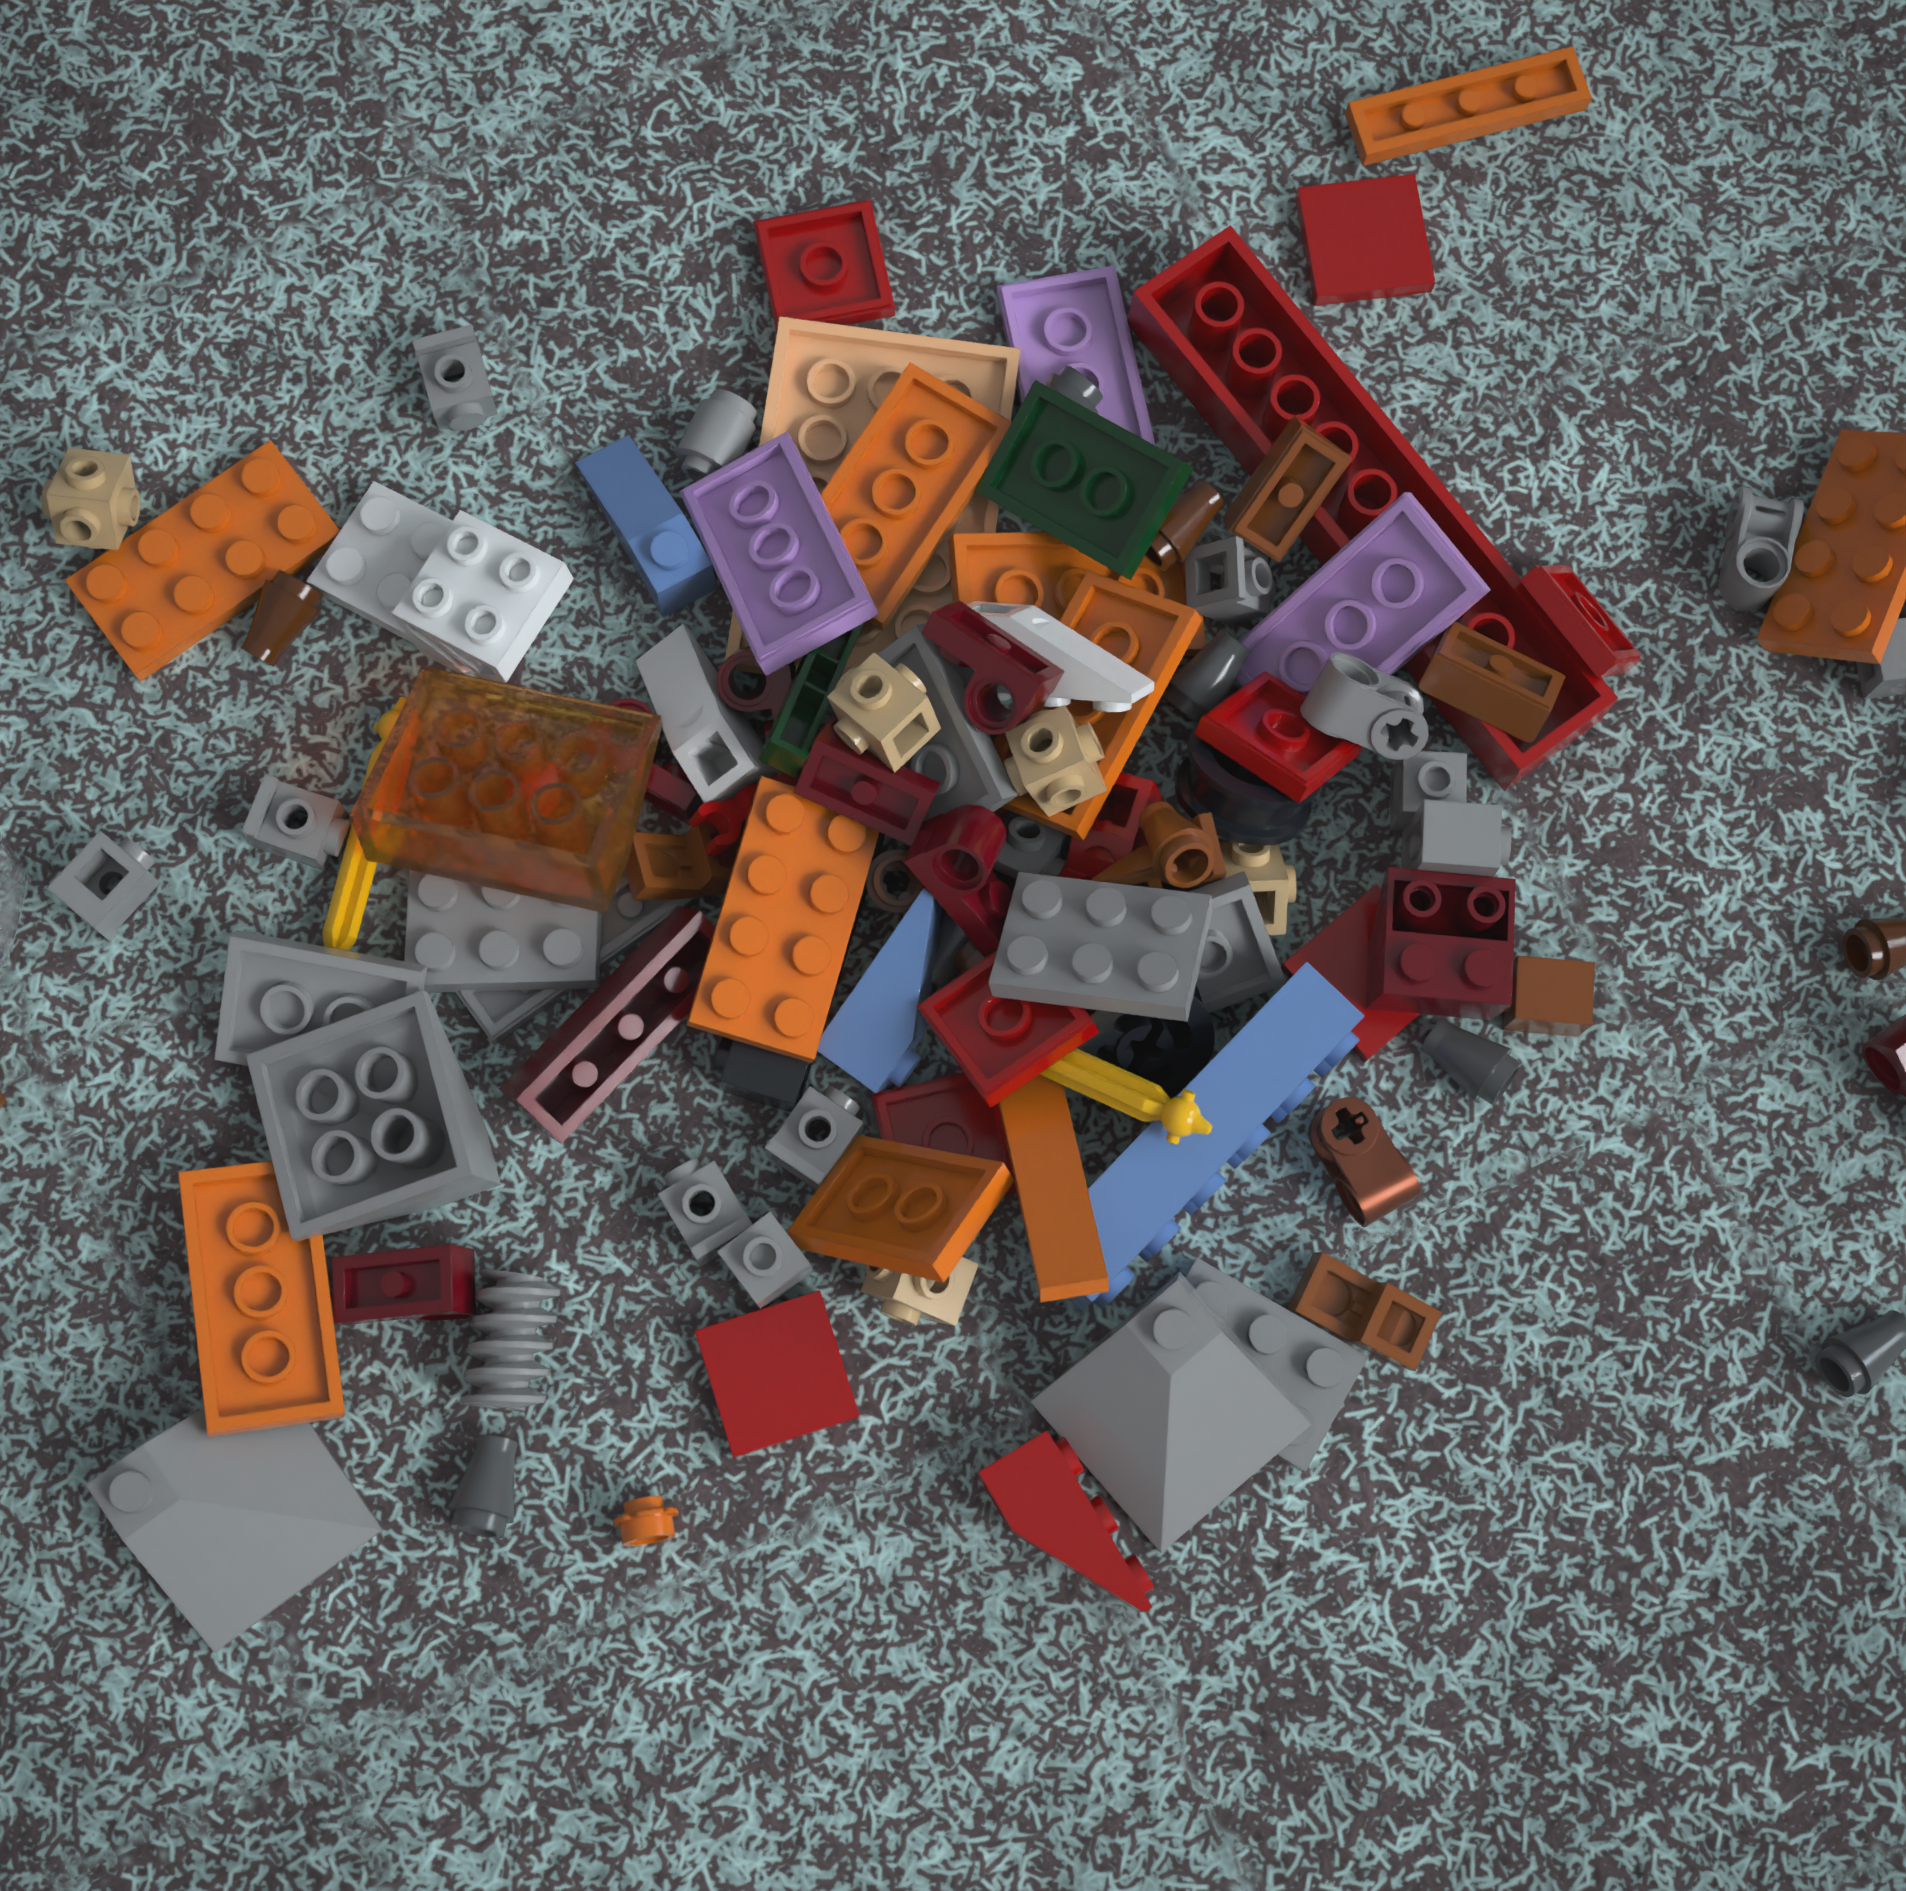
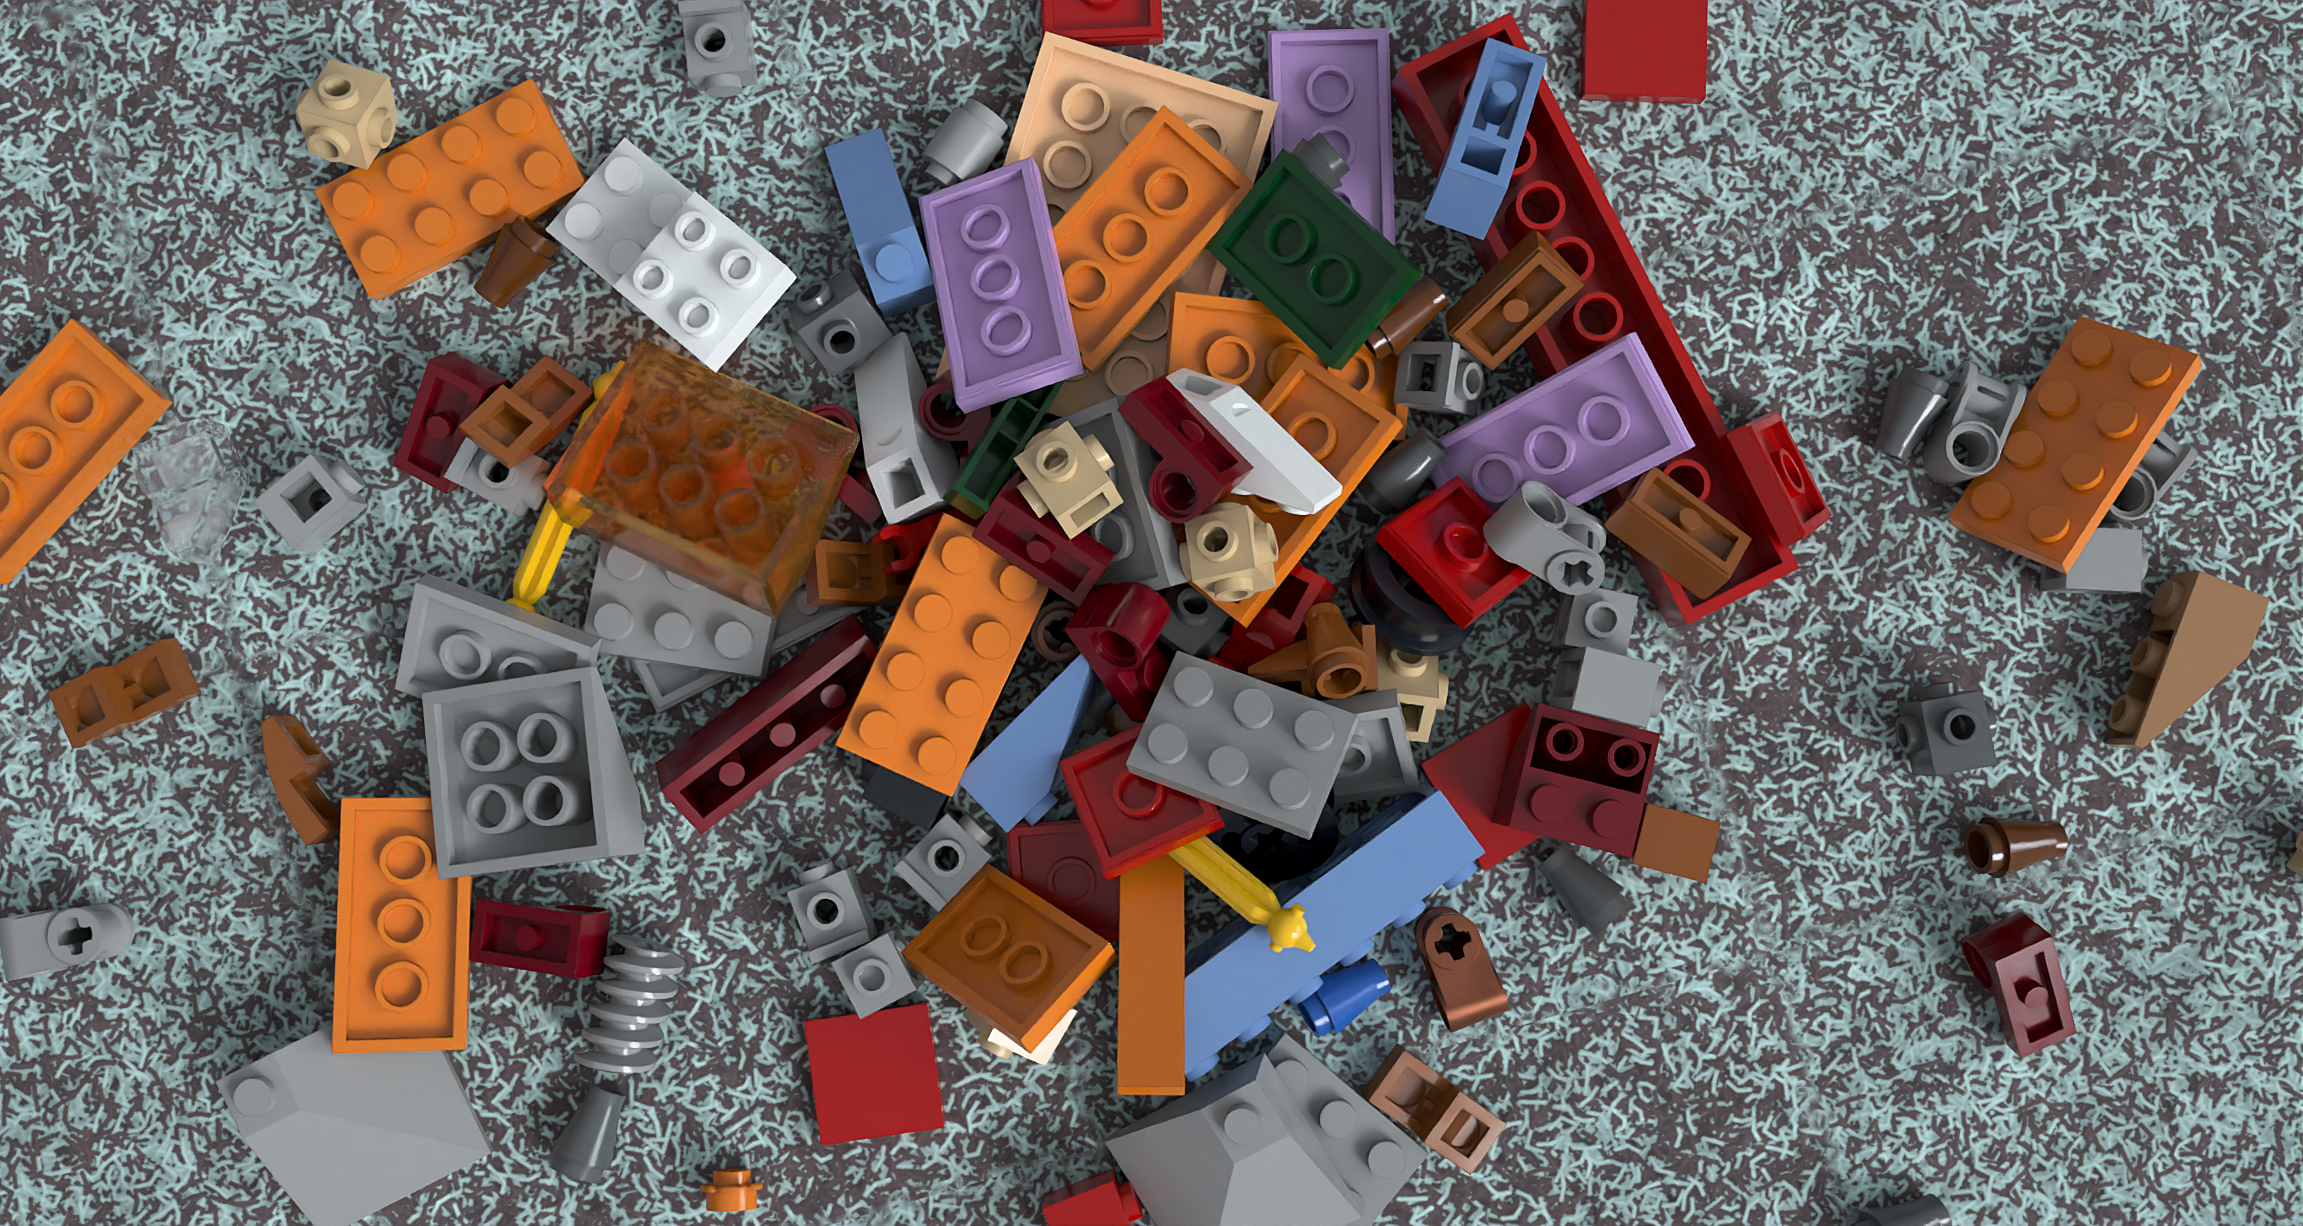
camera: 15 degrees right, 10 degrees up
none -> dark orange slope [261,716,341,846]
none -> dark red plate [393,351,513,494]
none -> dark orange slope [459,355,594,469]
none -> dark grey brick [788,267,893,378]
none -> blue cone [1296,958,1391,1038]
none -> medium blue slope [1423,37,1547,240]
none -> dark grey cone [1871,366,1951,462]
none -> dark grey brick [1895,681,1998,777]

